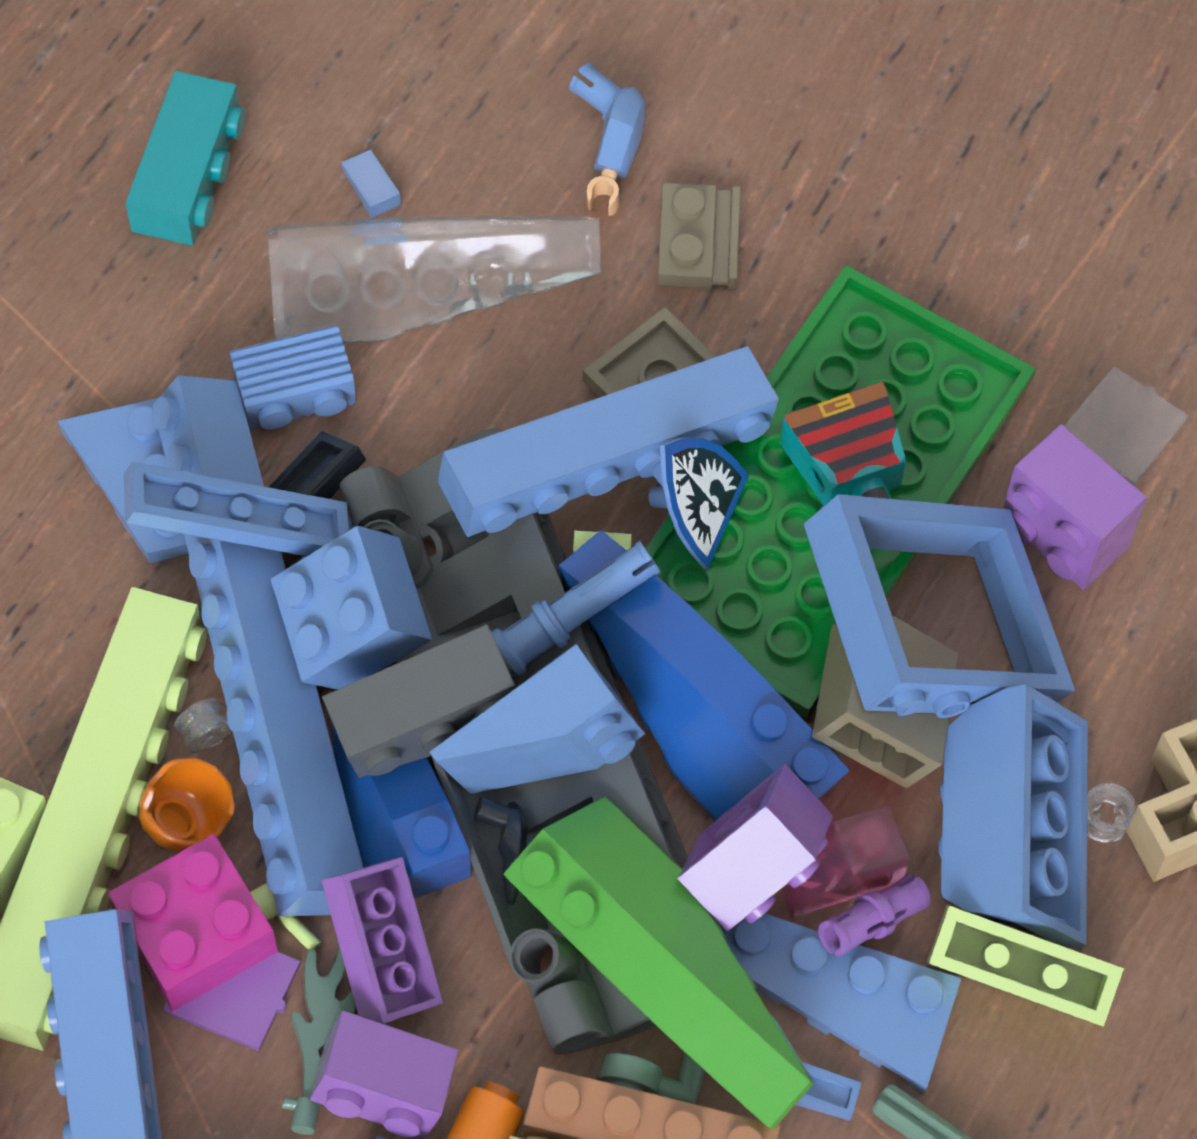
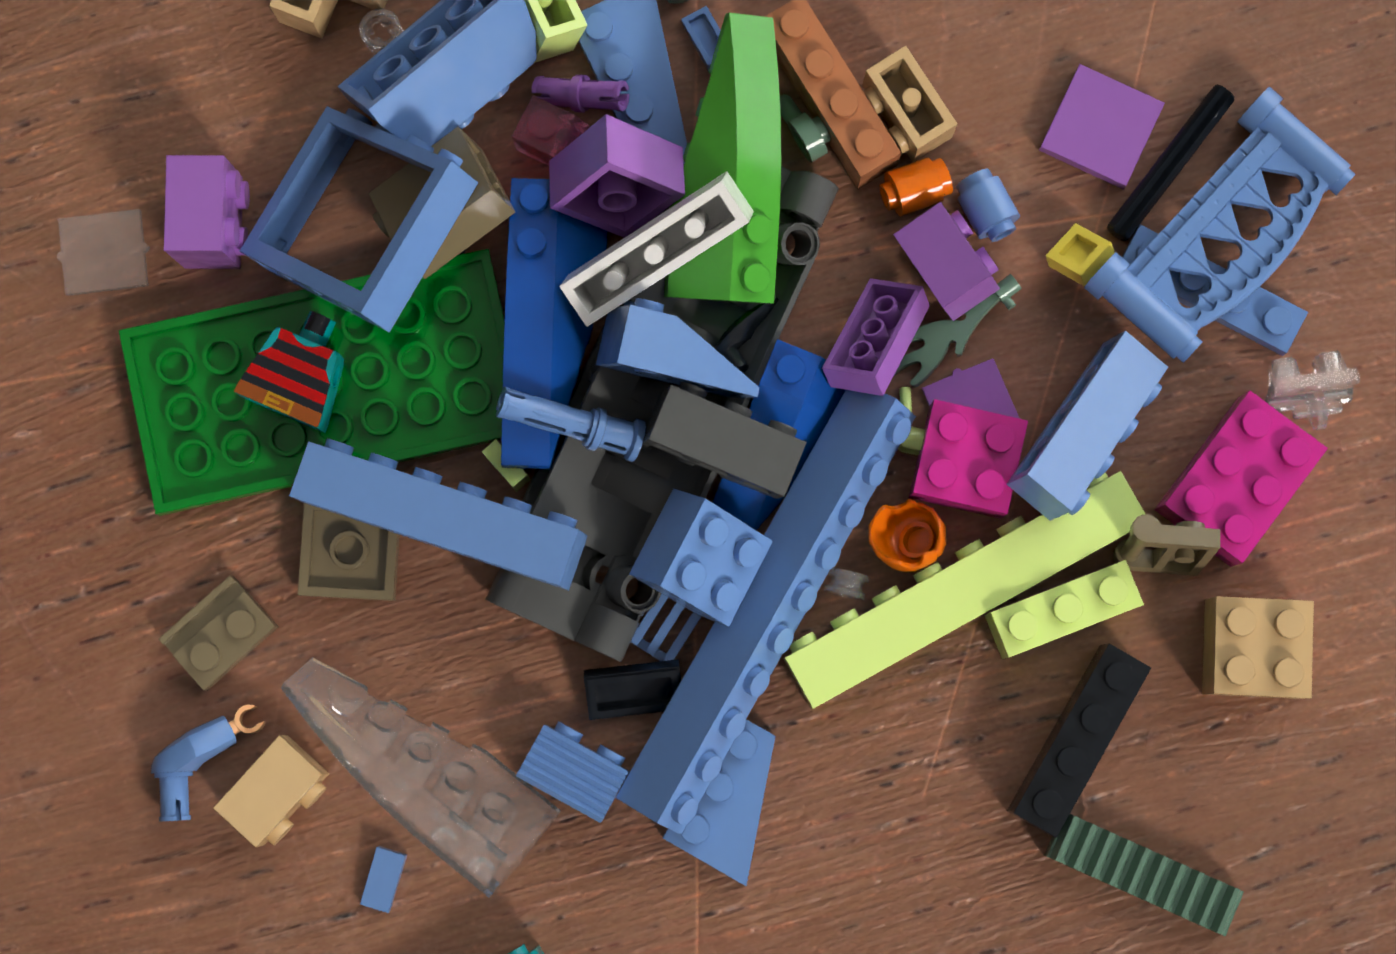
camera: 130 degrees left, 20 degrees up
medium blue plate [124,462,349,556] -> none
shield [649,438,749,569] -> none
none -> tan brick [213,735,329,847]
none -> white brick [559,171,754,327]

